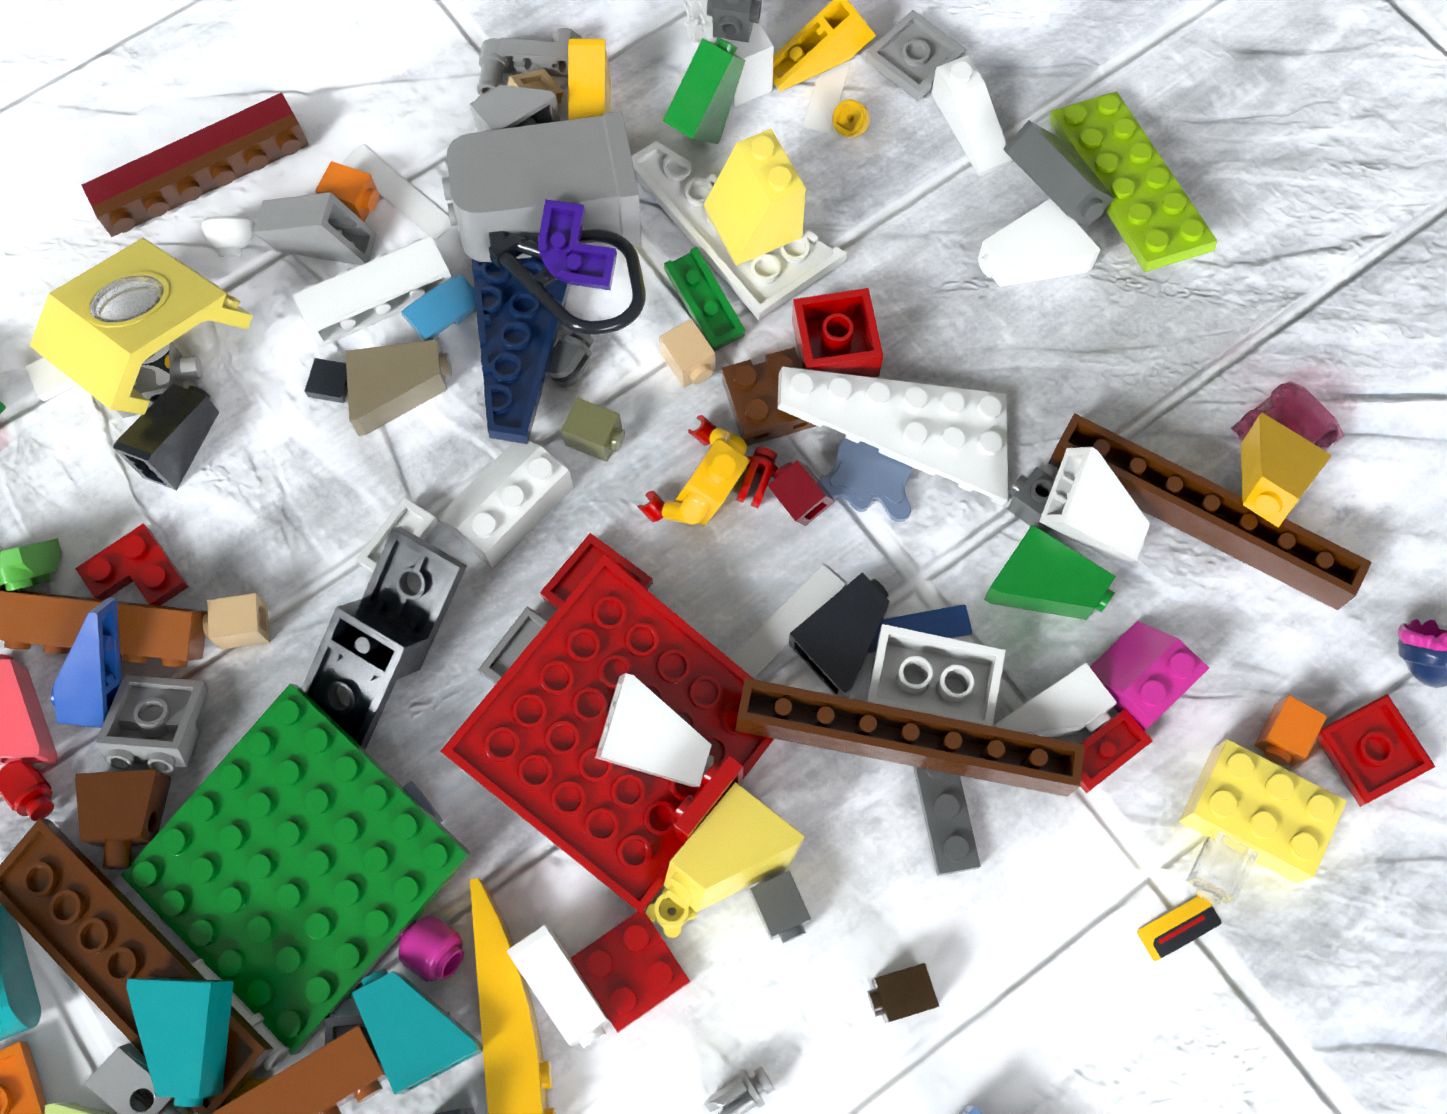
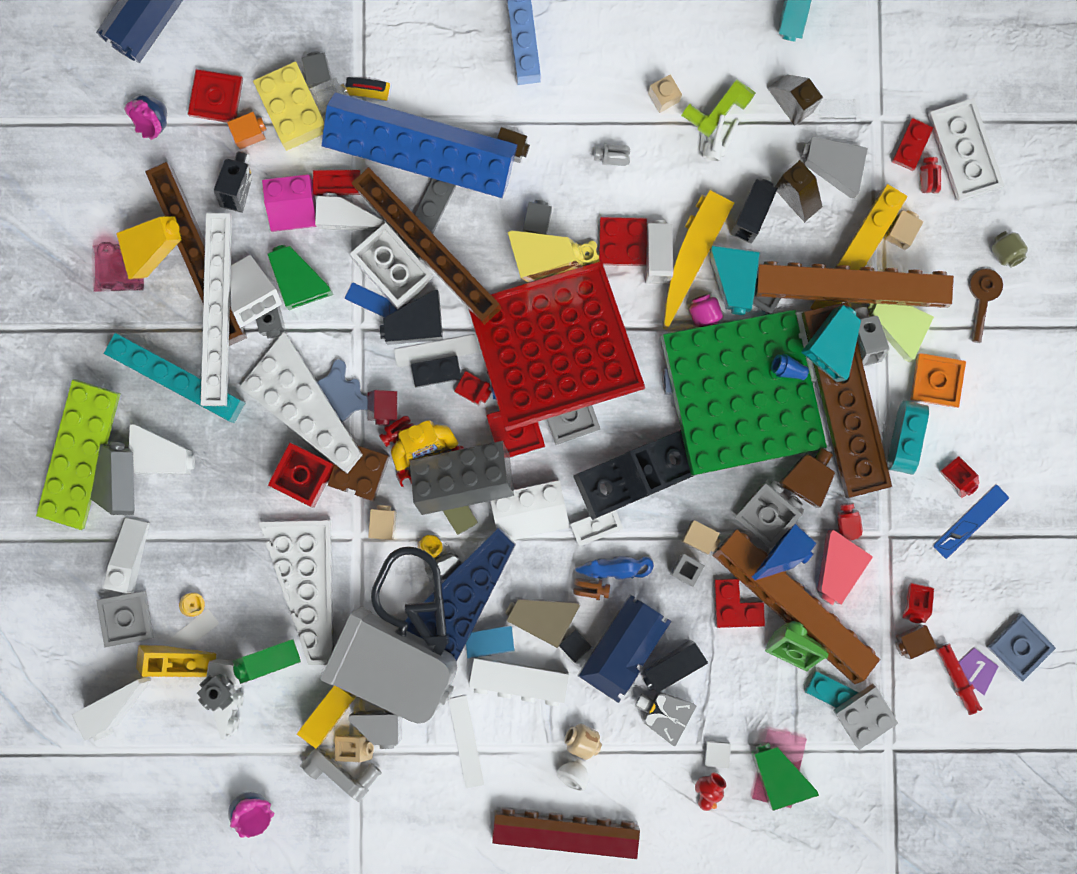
camera: 150 degrees left, 15 degrees up
light yellow panel [30,237,253,415] -> none
light grey slope [253,192,377,265] -> none
orange brick [315,161,379,222] -> none
dark purple plate [538,199,617,291] -> none
white slope [595,673,714,787] -> none
green hinge [664,246,746,352] -> none
red plate [673,755,743,844] -> none
light yellow slope [704,128,806,266] -> none
none -> teal brick [103,333,245,423]
none -> white plate [201,213,232,406]
none -> black torso [214,152,252,213]
none -> dark grey brick [302,52,333,91]
none -> blue brick [321,92,517,198]
none -> dark grey brick [410,441,514,515]
none -> black plate [411,355,461,388]
none -> yellow tile [417,535,443,558]
none -> red bracket [454,371,492,406]
none -> tan head [565,724,602,760]
none -> dark orange arm [573,578,610,601]
none -> blue animal [575,556,654,579]
none -> dark blue brick [577,594,672,703]
none -> light grey brick [670,554,705,587]
none -> red animal [695,773,727,811]
none -> blue cone [771,354,809,380]

